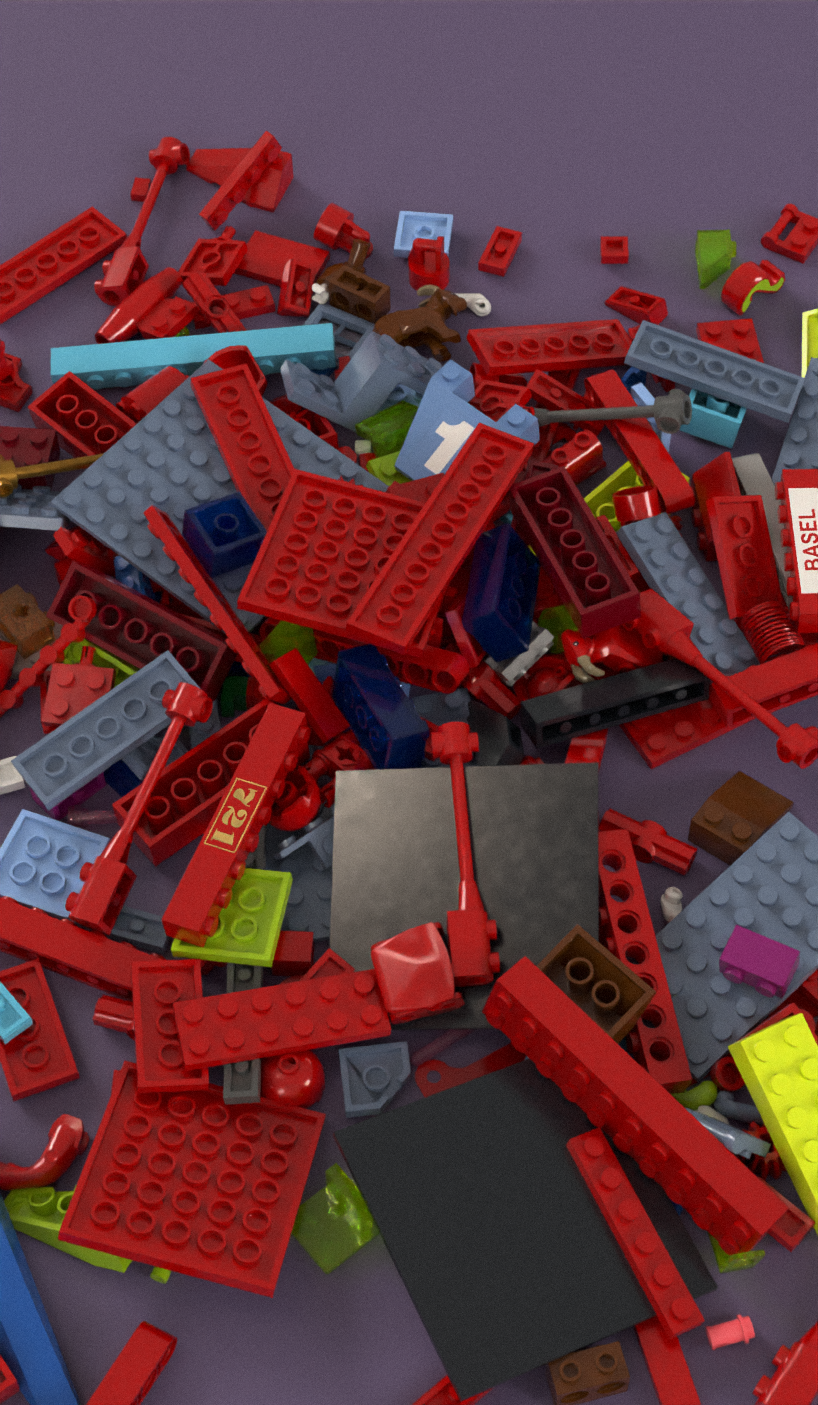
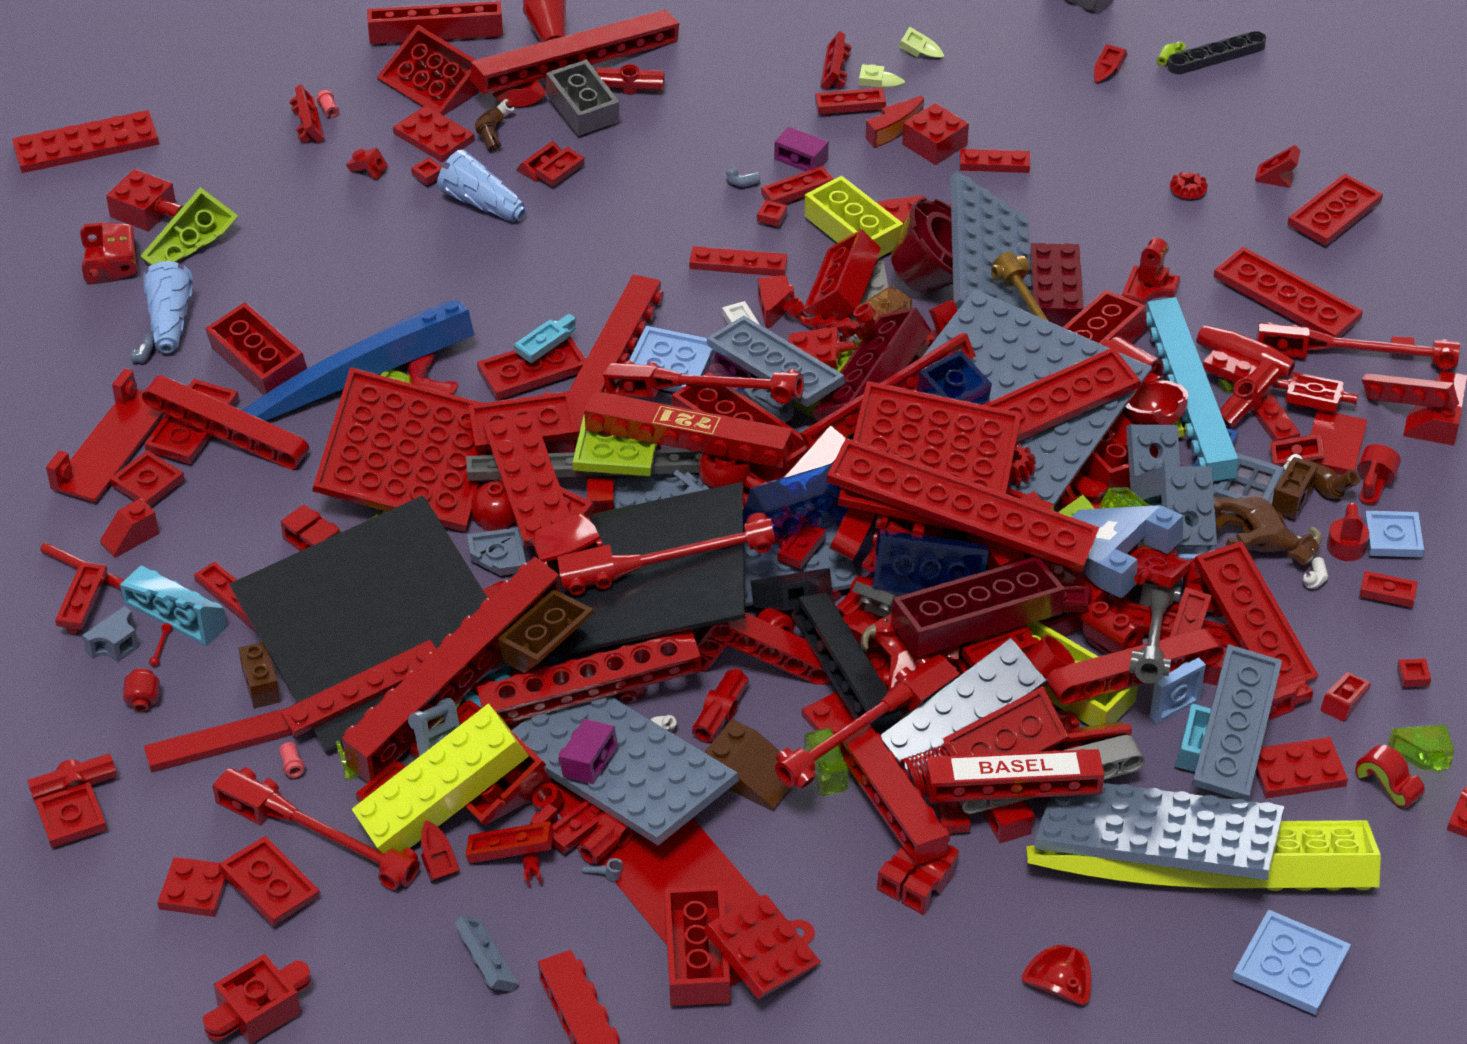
camera: 85 degrees right, 10 degrees down
none -> red piece [280,504,341,551]
none -> clear neon green brick [804,728,848,796]

